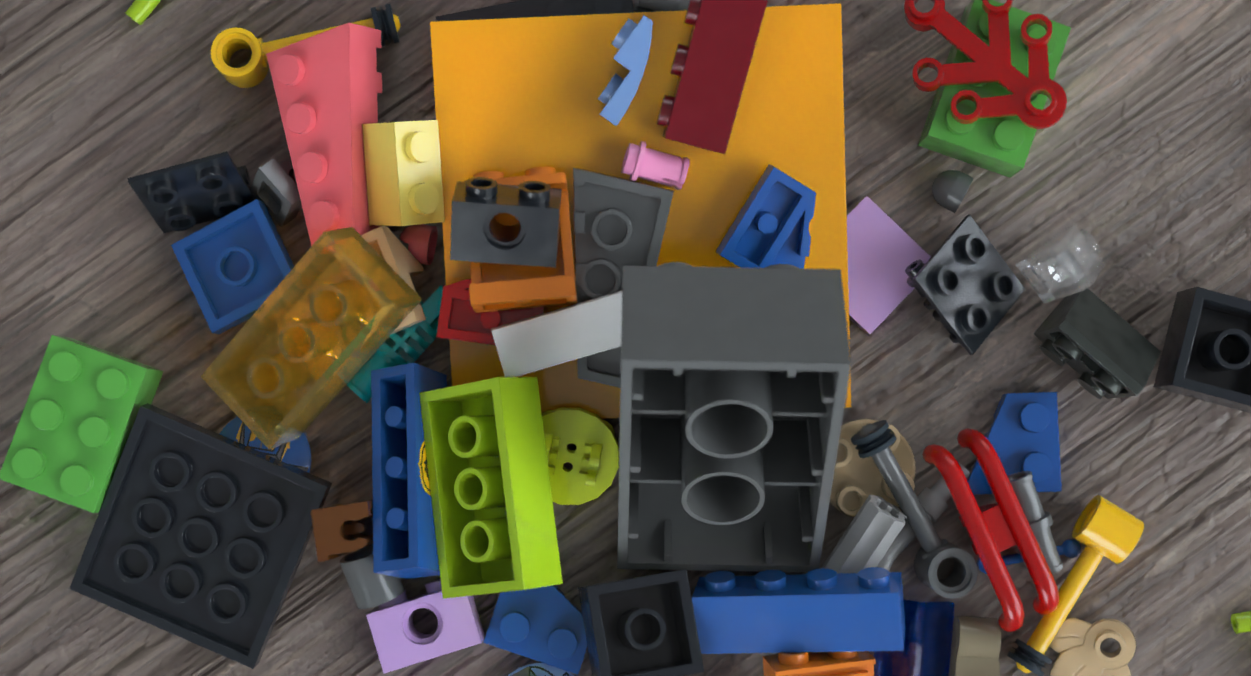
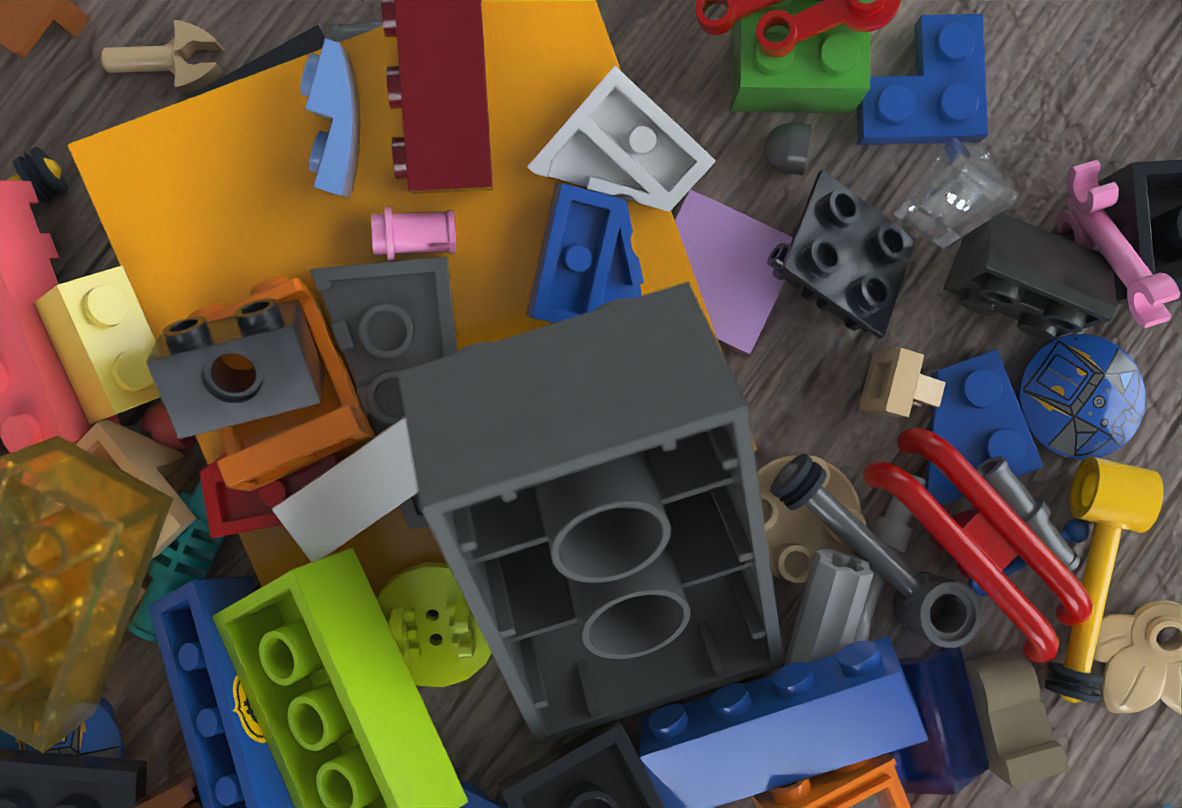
camera: 20 degrees left, 0 degrees up
none -> white wing [528,66,716,212]
none -> blue plate [857,14,988,145]
none -> tan tile [858,348,946,418]
none -> blue dish [1016,334,1146,460]
none -> bright pink bar [1056,160,1181,328]

